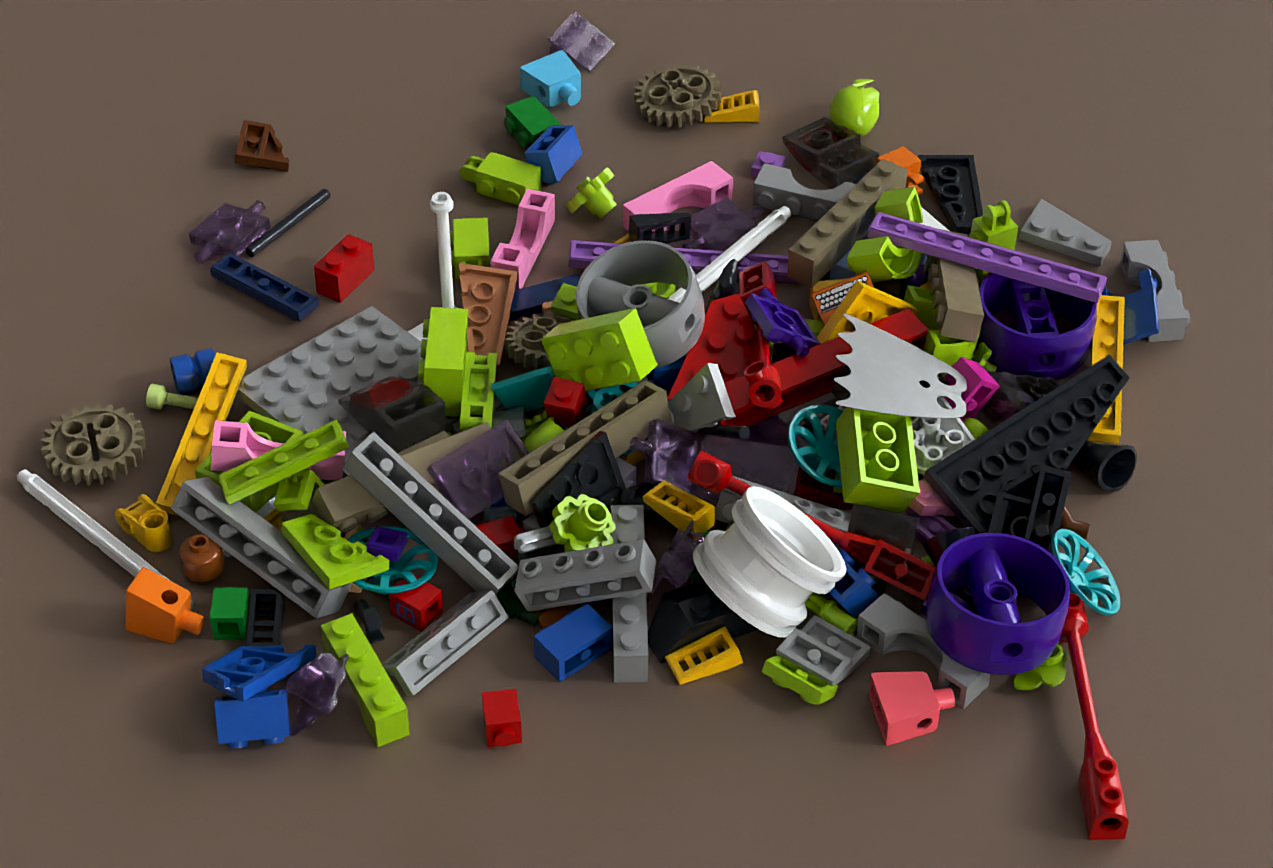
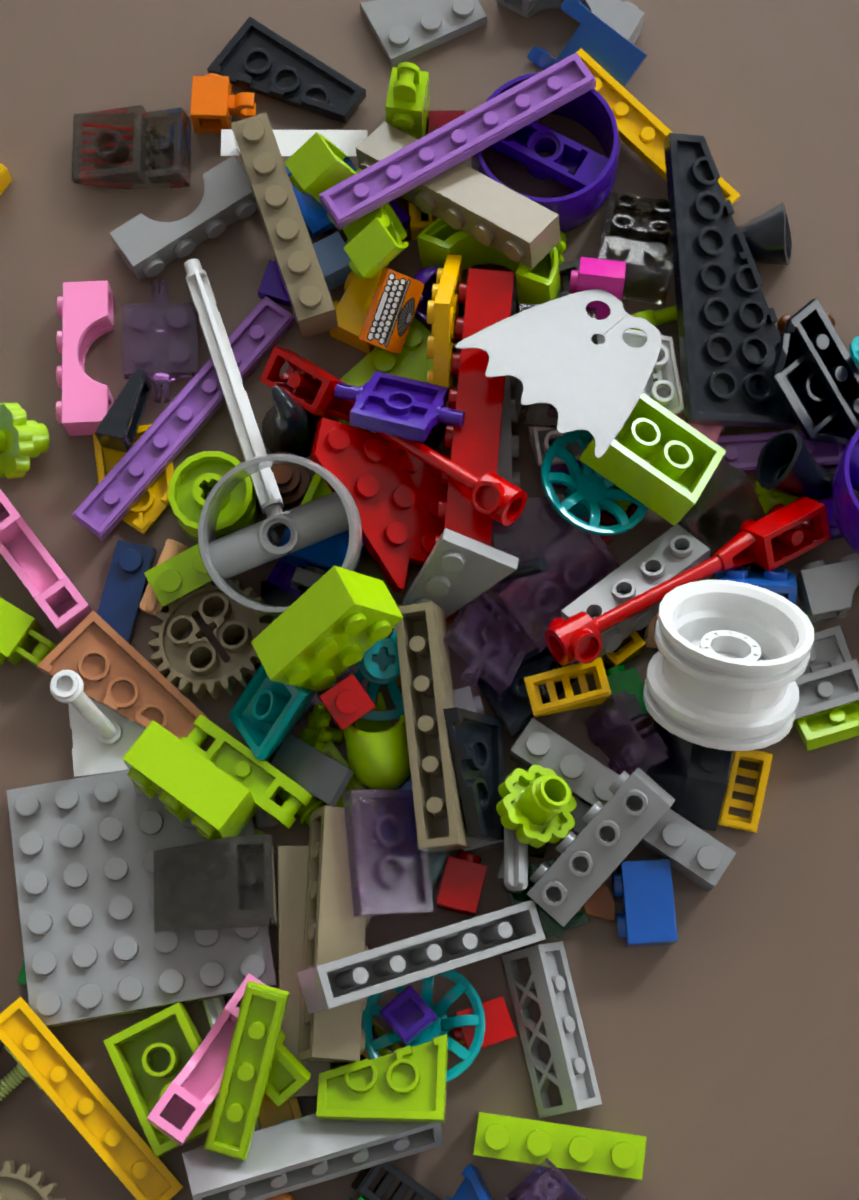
camera: 50 degrees left, 30 degrees up
black bar [354,599,385,644] -> none
red brick [481,689,522,747] -> none
medium lavender plate [751,151,786,177] -> none
lime helmet [829,79,879,138] -> none

